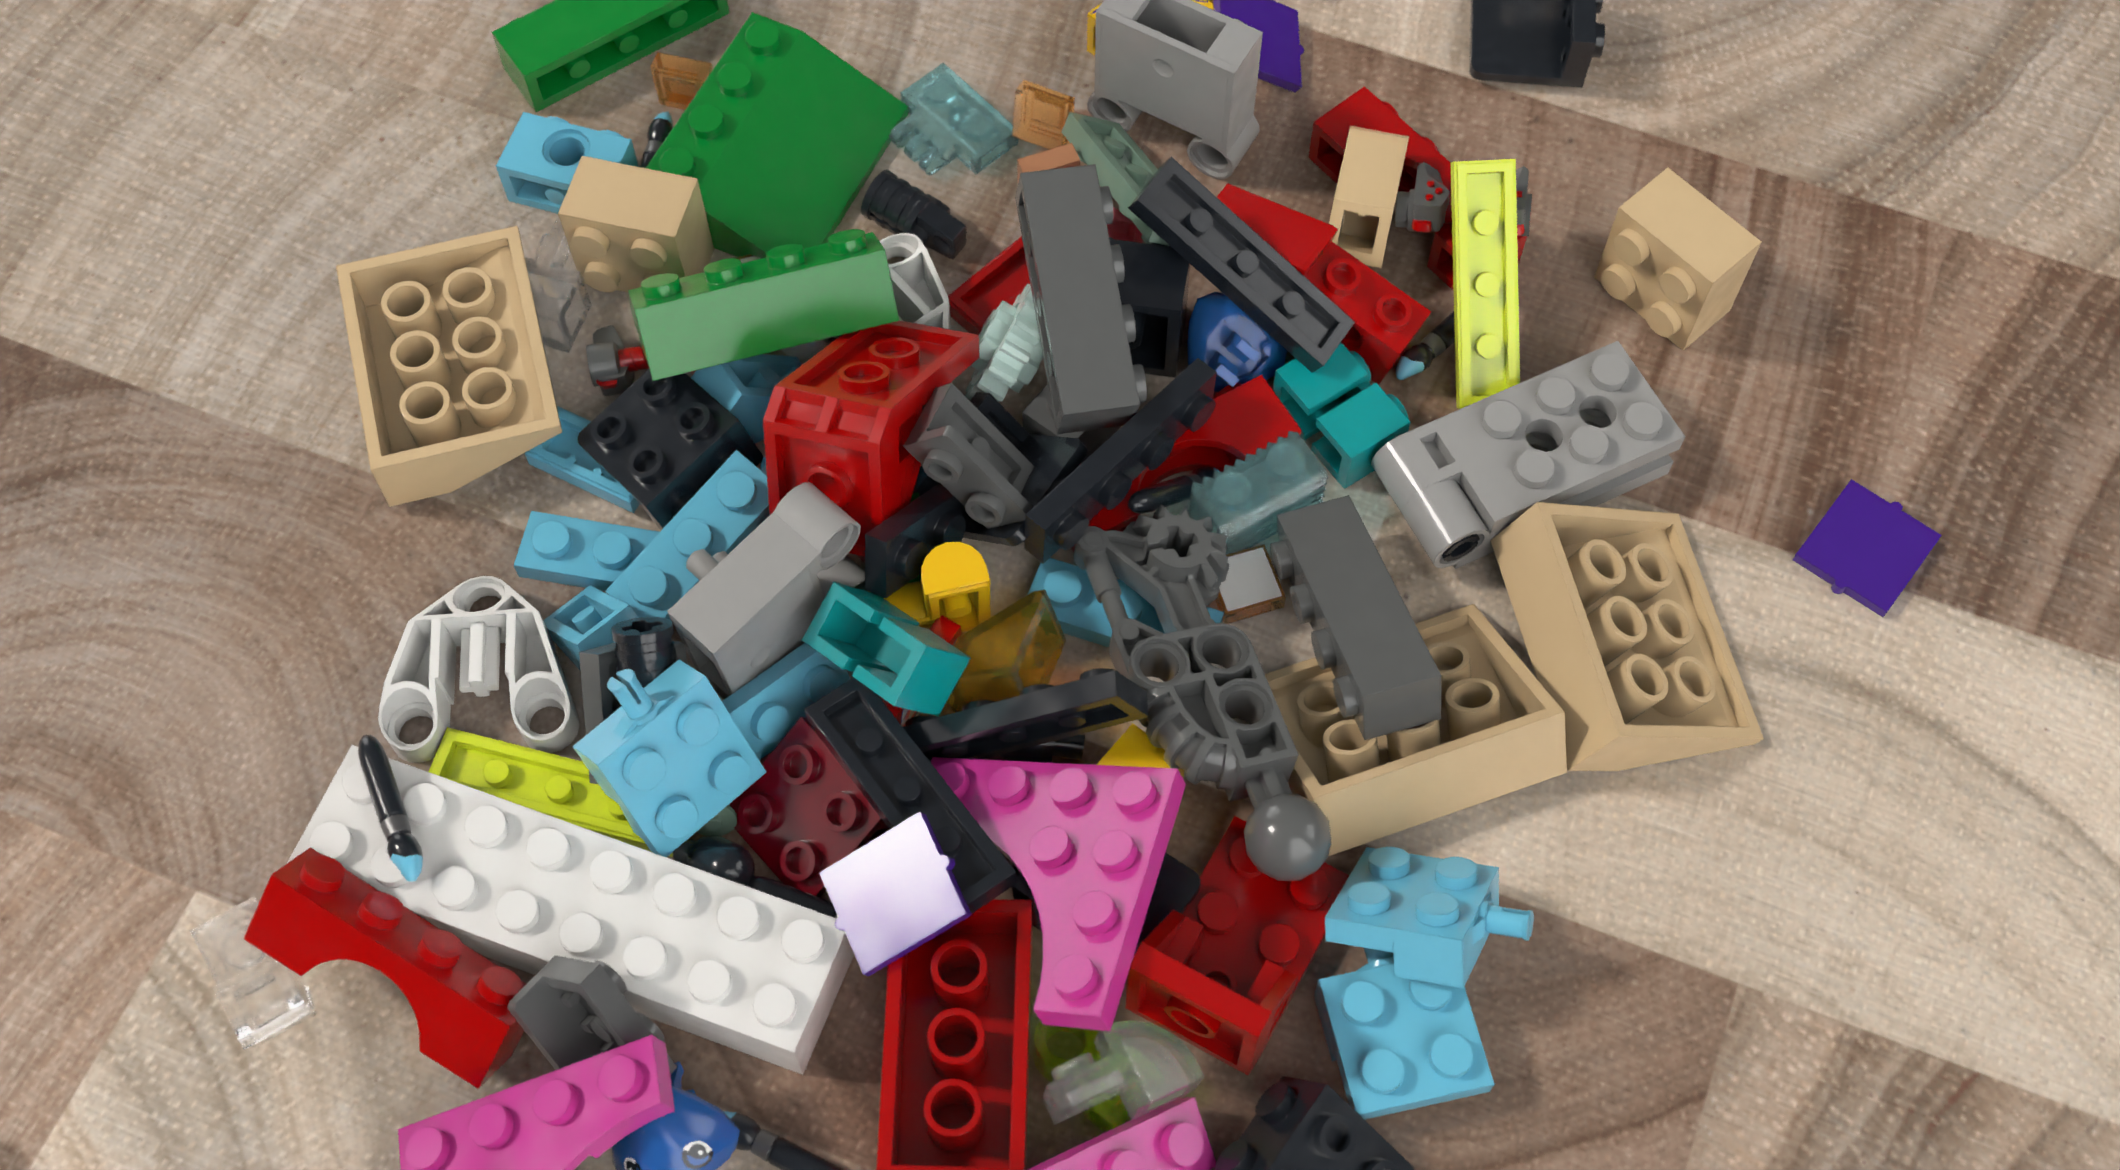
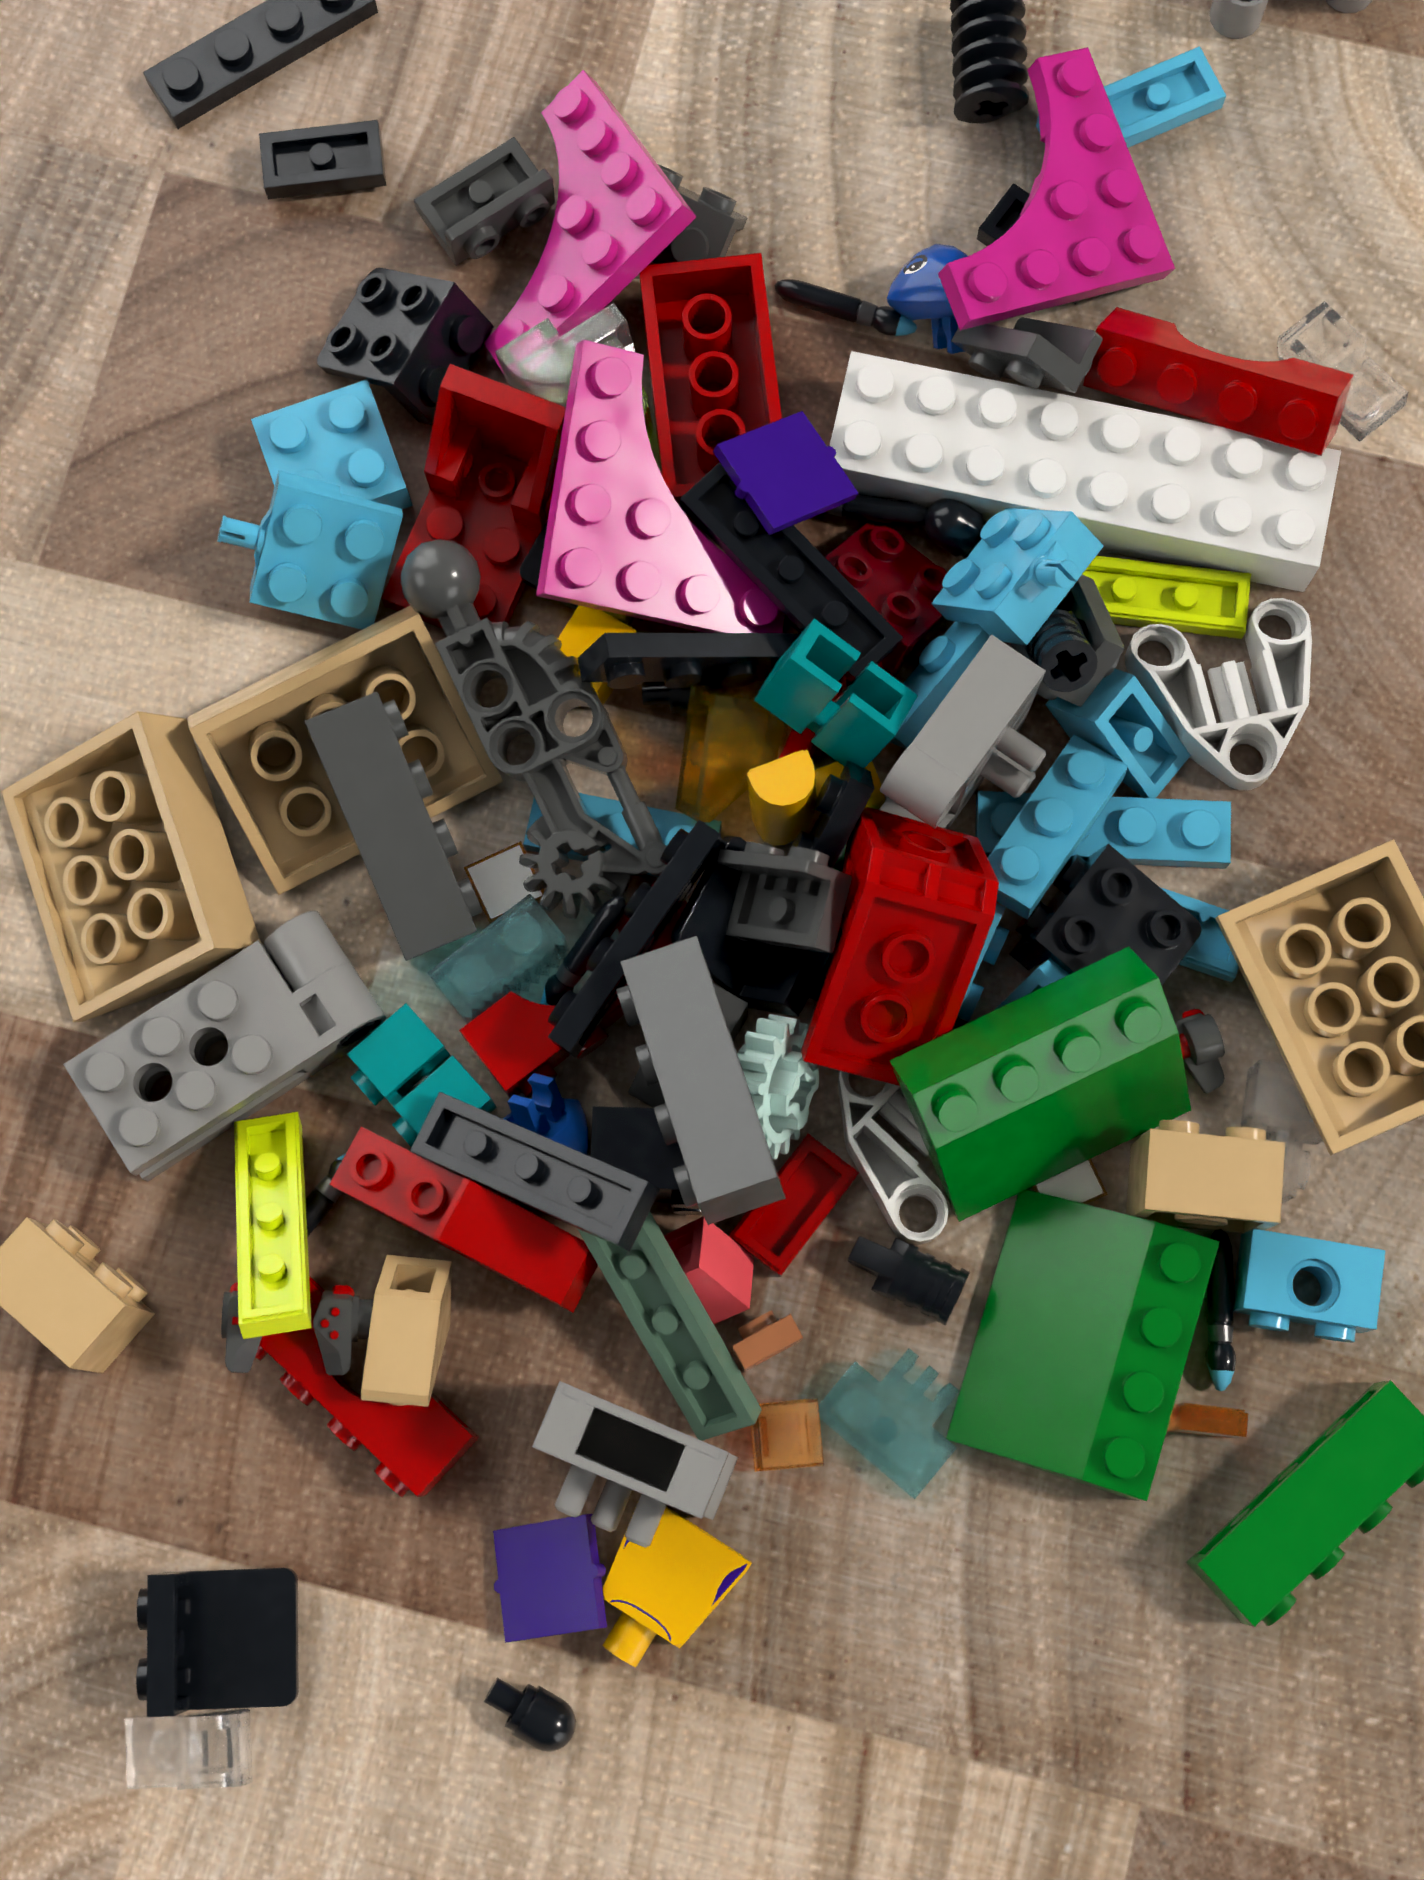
camera: 175 degrees right, 15 degrees up
black piece [358,734,423,882] -> none

